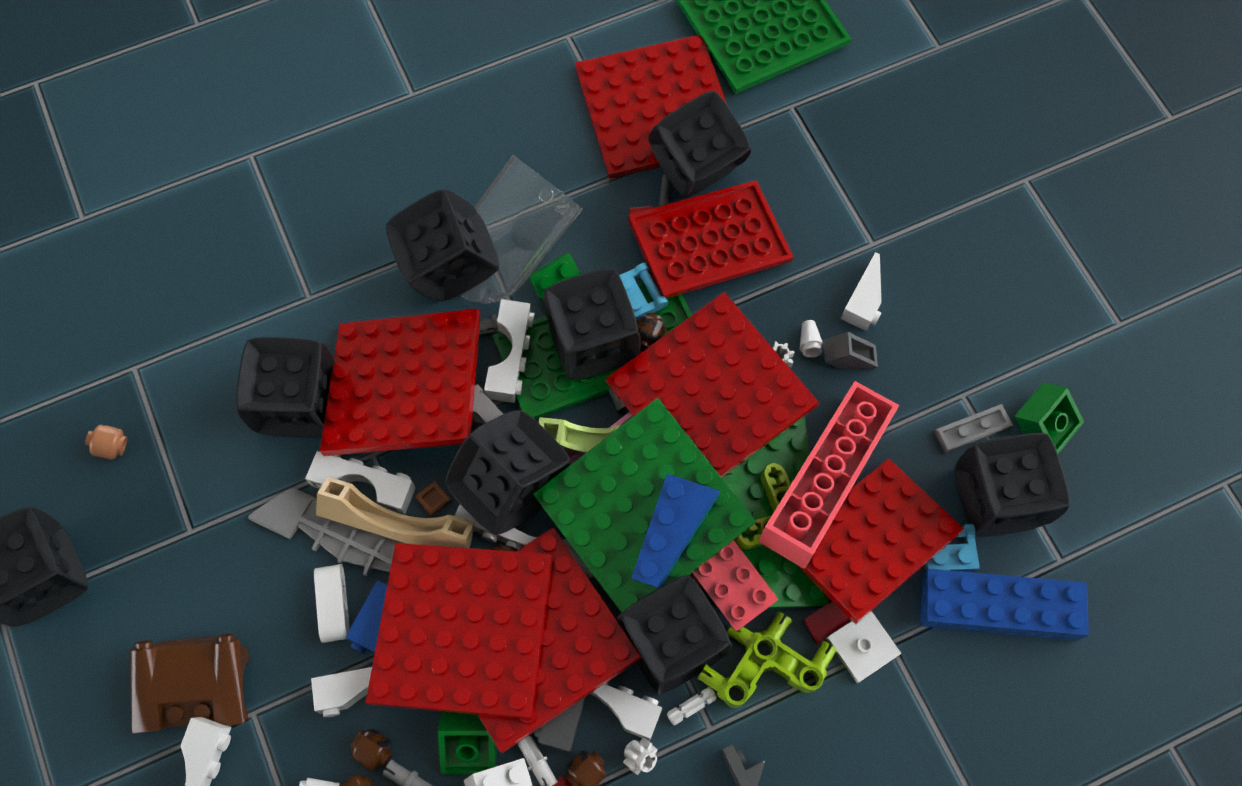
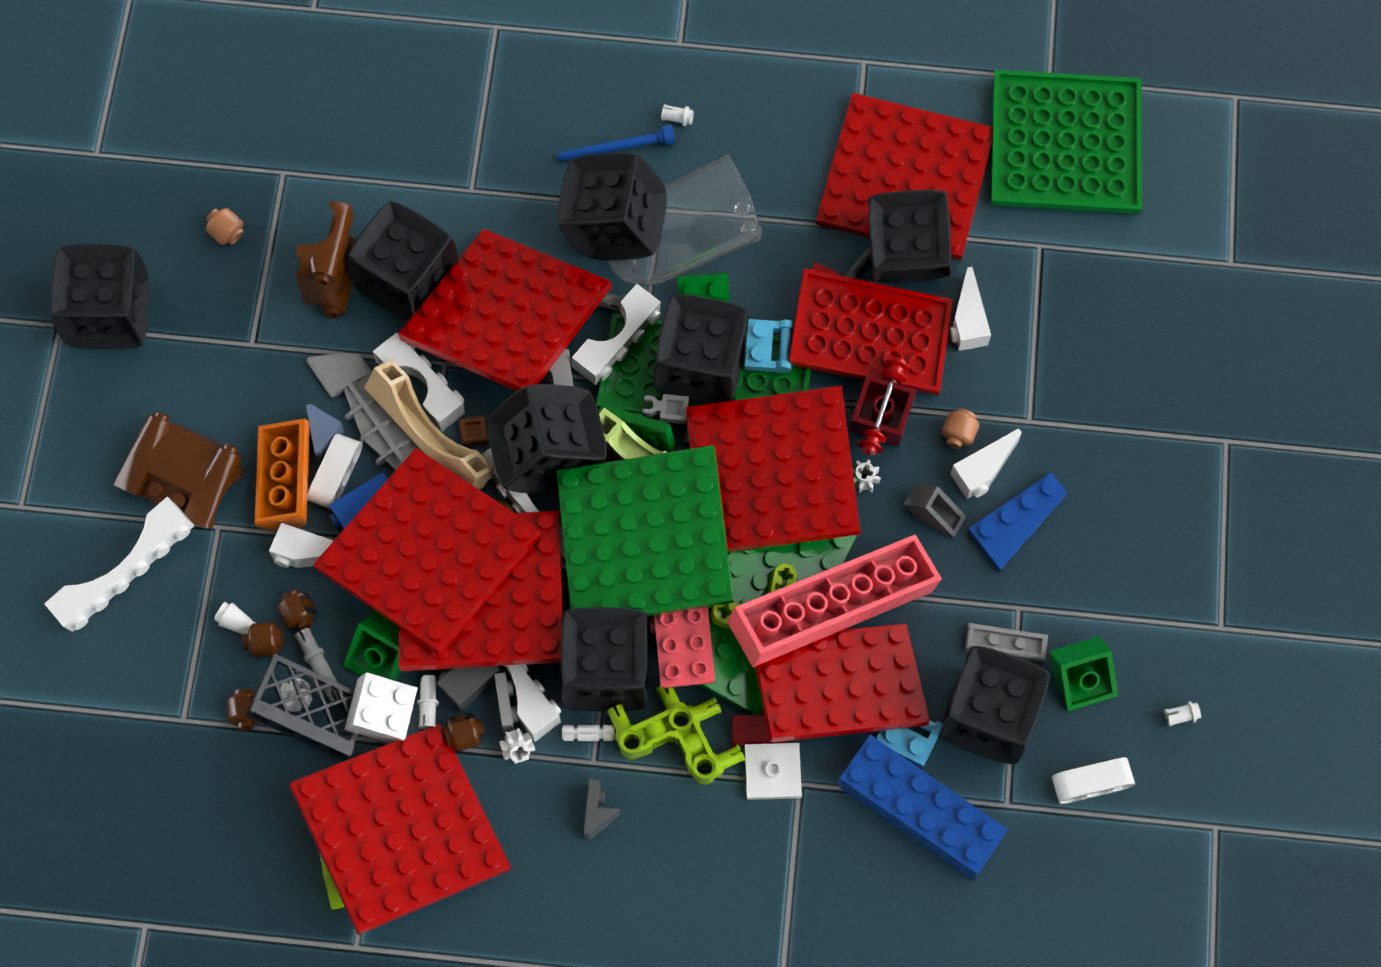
camera: 30 degrees right, 0 degrees up
blue wedge [631,474,720,588] -> none
reddish brown head [636,313,667,350] -> none
white cone [799,320,824,358] -> none
none -> orange brick [254,418,310,531]
none -> reddish brown piece [295,201,356,319]
none -> sand blue slope [306,404,344,462]
none -> light grey plate [494,672,518,733]
none -> blue piece [557,125,675,161]
none -> green wing [598,404,678,452]
none -> light grey plate [642,394,689,425]
none -> white pin [661,104,694,126]
none -> dark red brick [849,357,916,456]
none -> nougat head [941,408,980,449]
none -> white slope [950,267,991,351]
none -> blue wing [968,472,1068,572]
none -> white beam [1052,757,1135,804]
none -> white pin [1164,701,1201,726]

